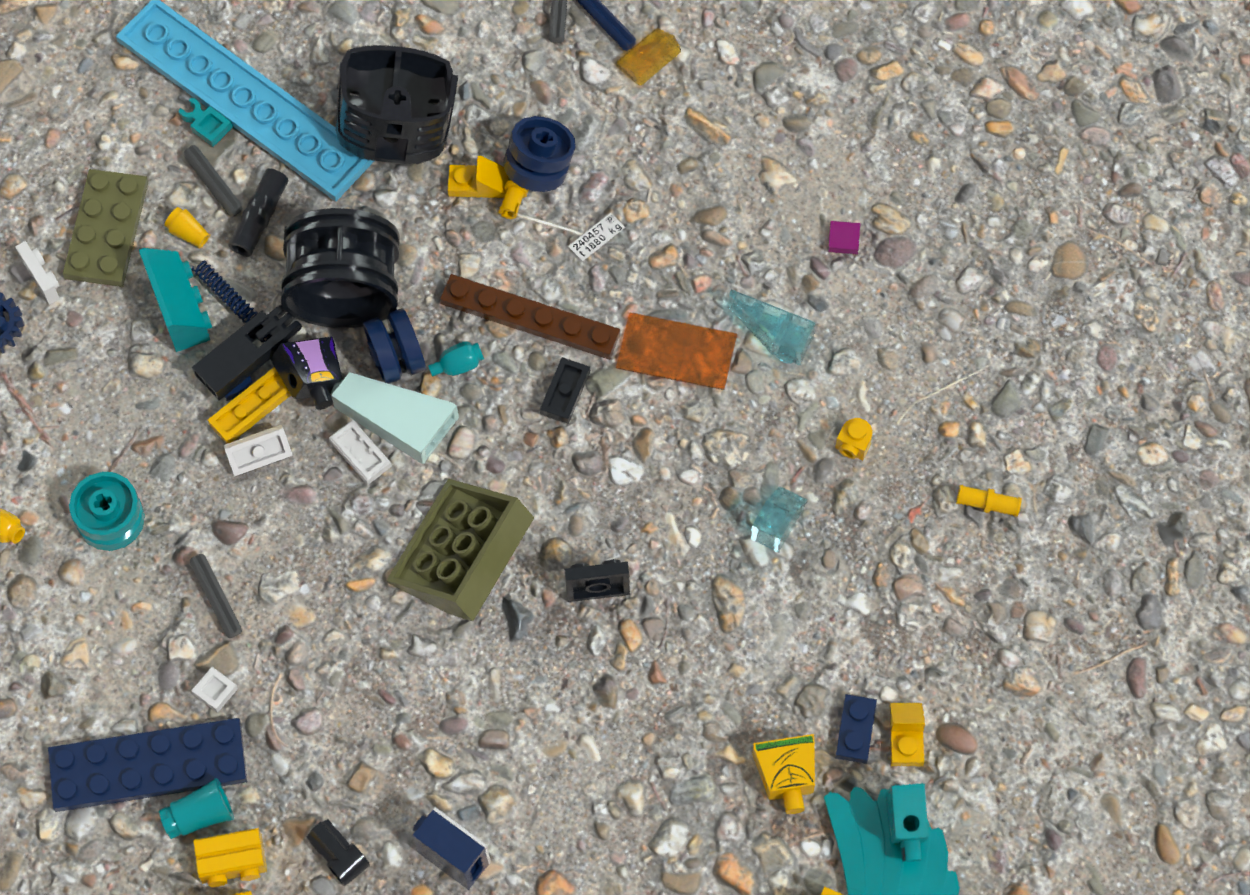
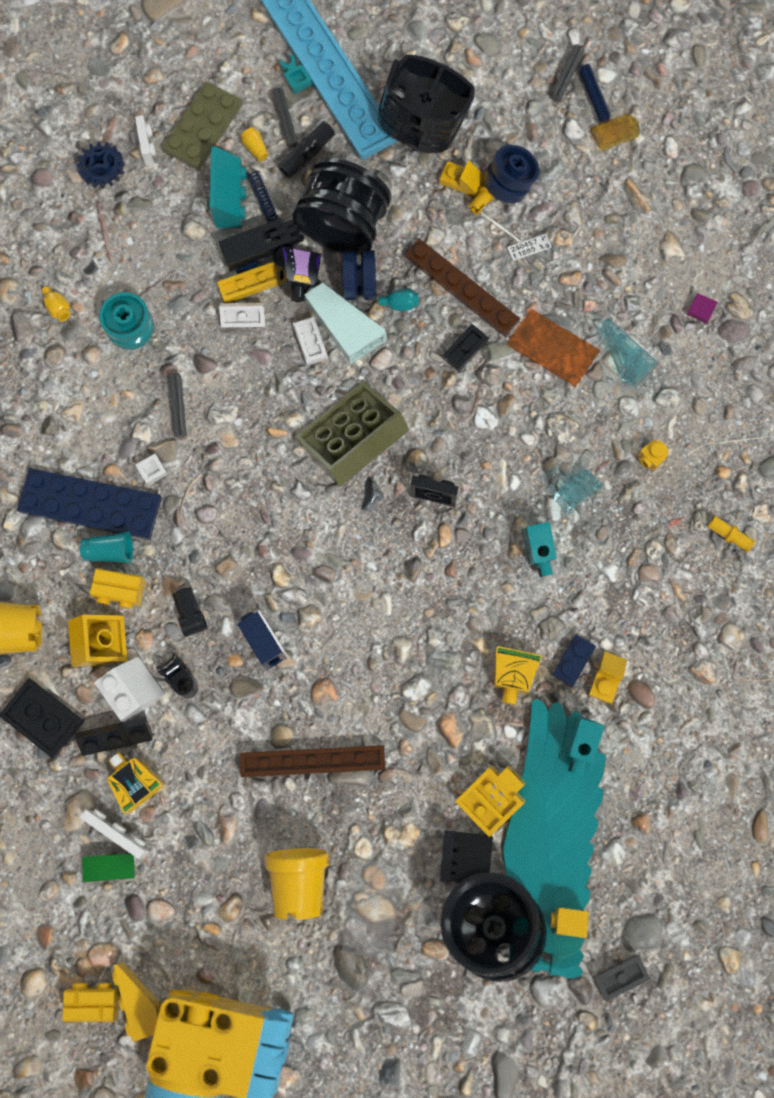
camera: 25 degrees right, 10 degrees up
none -> teal torso [521,522,557,577]

